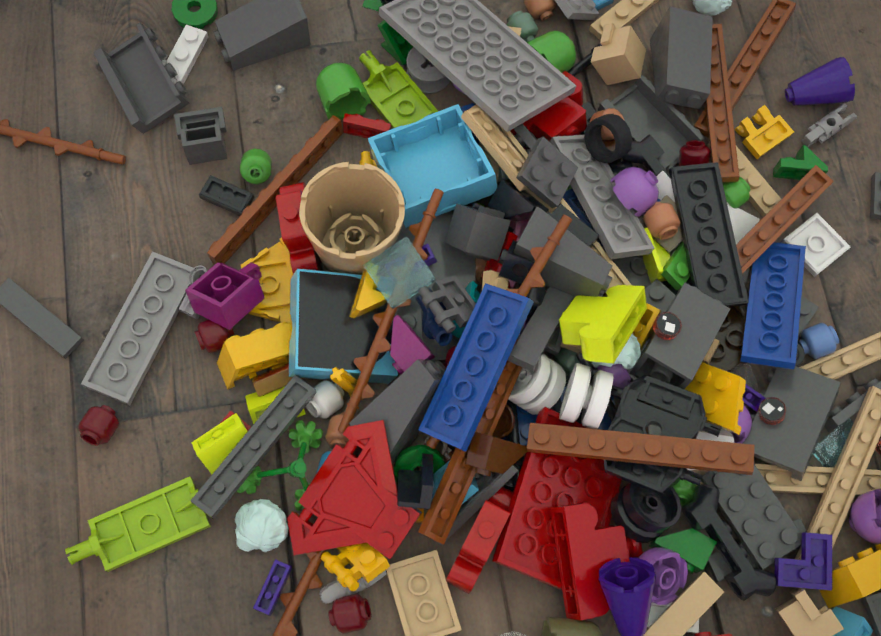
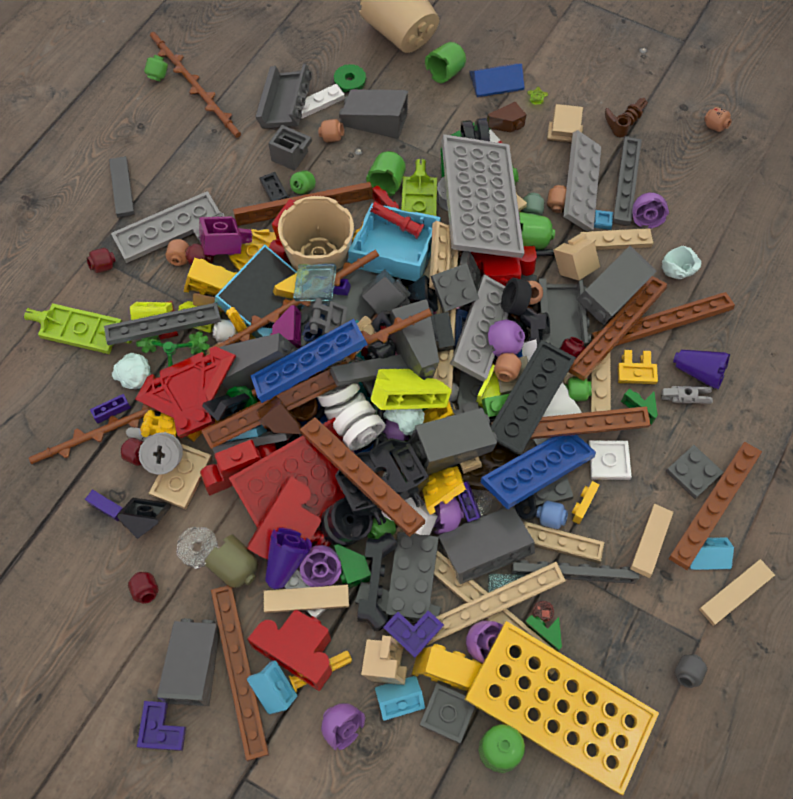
camera: 45 degrees right, 5 degrees down
tile [653,312,682,340] -> none
tile [759,397,786,425] -> none
none -> light grey piece [139,432,183,475]
none -> nougat head [166,239,189,266]
none -> nougat head [318,119,344,143]
none -> red pin [370,201,424,239]
none -> yellow plate [572,481,599,524]

